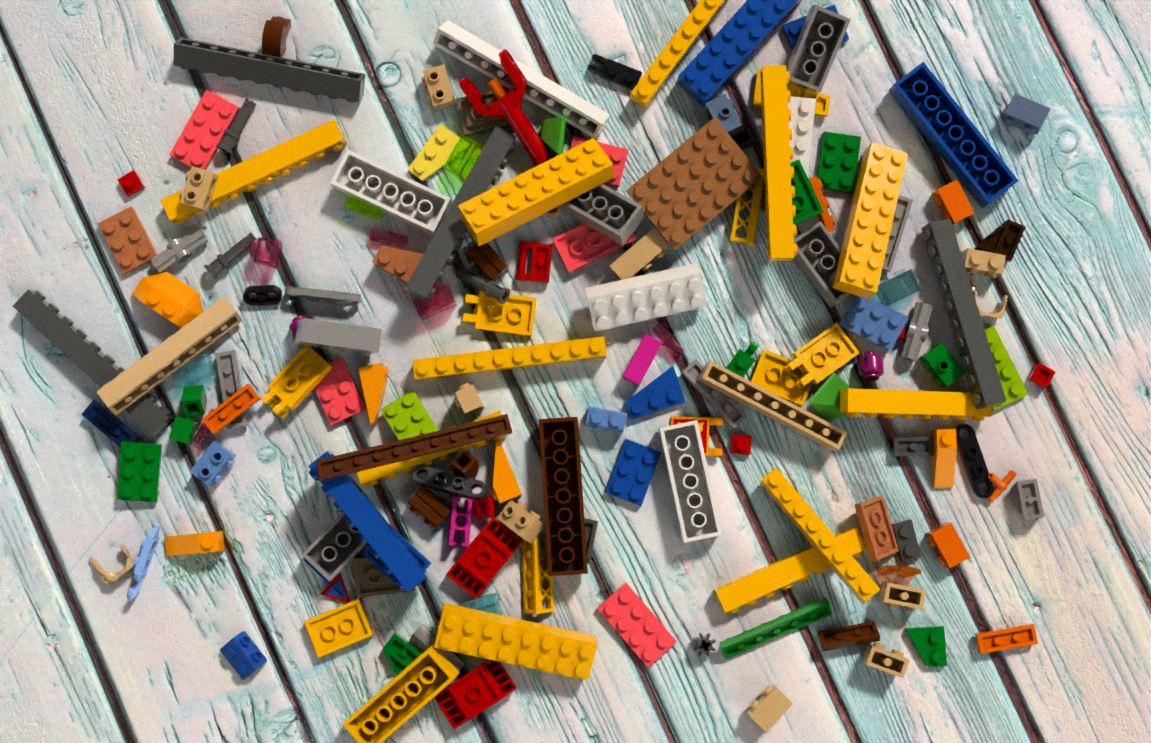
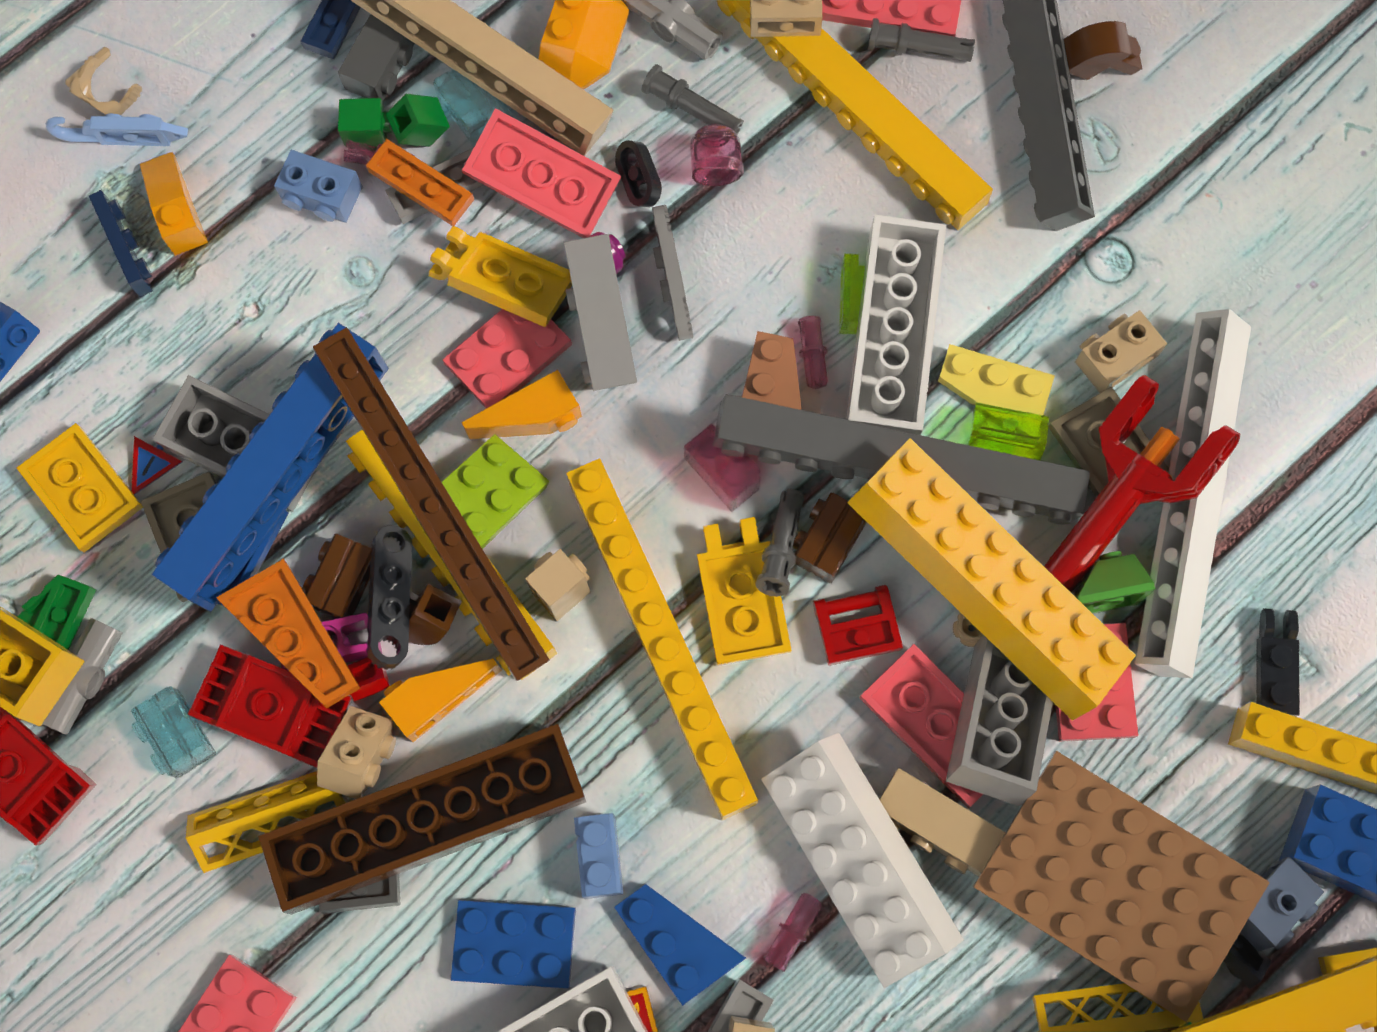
camera: 80 degrees right, 10 degrees down
green plate [117,441,162,502] -> none
yellow brick [434,603,598,681] -> none
dark pink piece [622,334,662,386] -> none
none -> dark blue plate [88,190,153,297]
none -> orange wing [216,558,360,708]
none -> coral plate [462,108,621,238]

